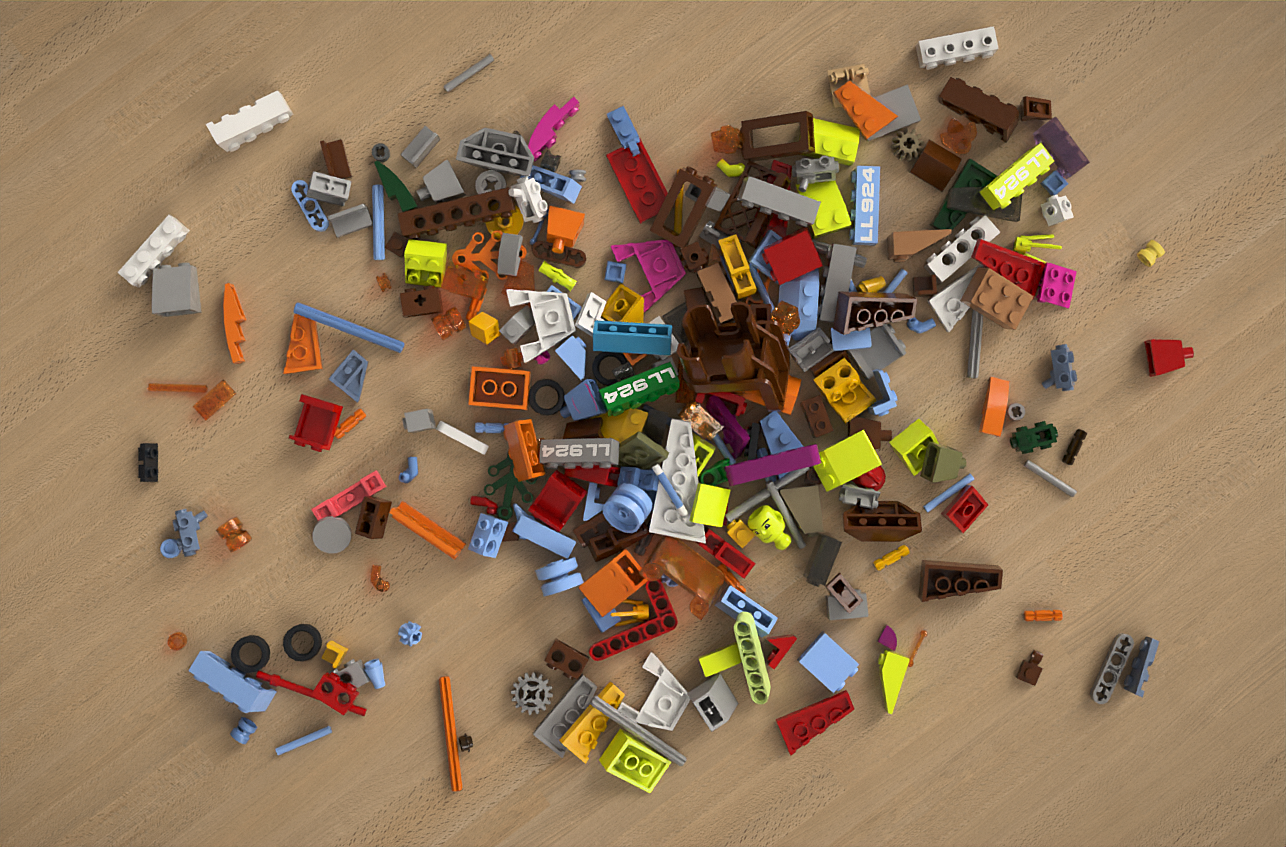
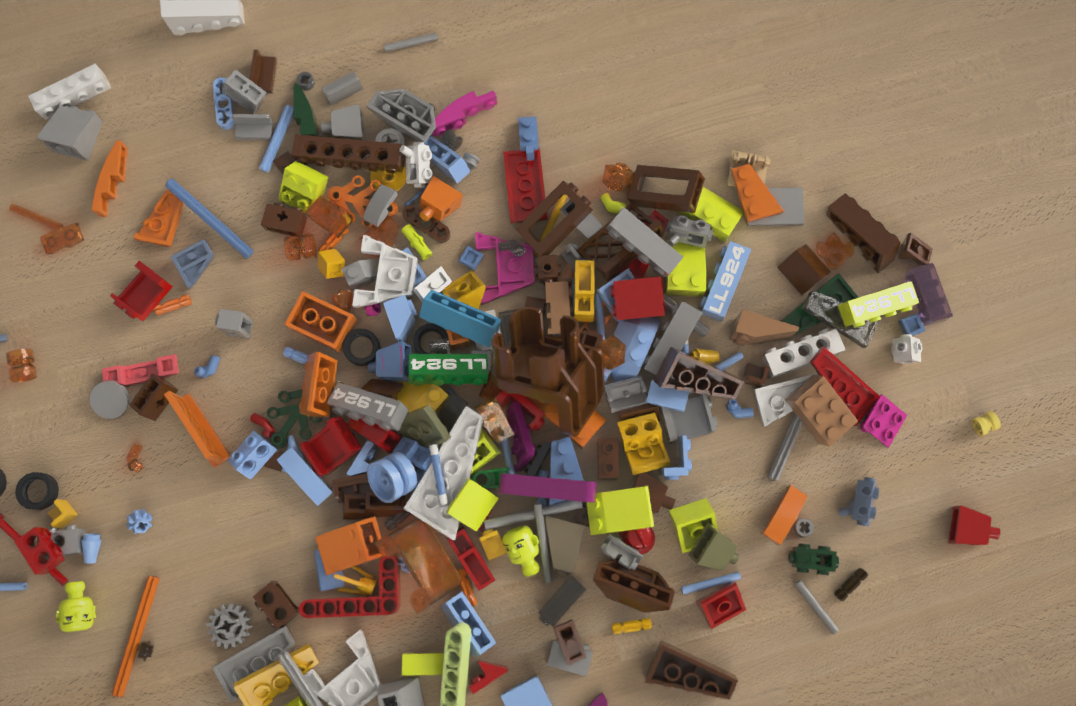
camera: 25 degrees right, 10 degrees down
clear orange bush [376,273,392,292] -> none
white beam [436,421,489,455] -> none
light blue wheel [535,557,584,596] -> none
dark tan gear [891,128,924,162] -> none
white brick [916,26,999,70] -> none
neon yellow plant [1013,234,1062,263] -> none
none -> neon yellow piece [56,581,96,632]
none -> clear smoke arm [498,240,525,257]

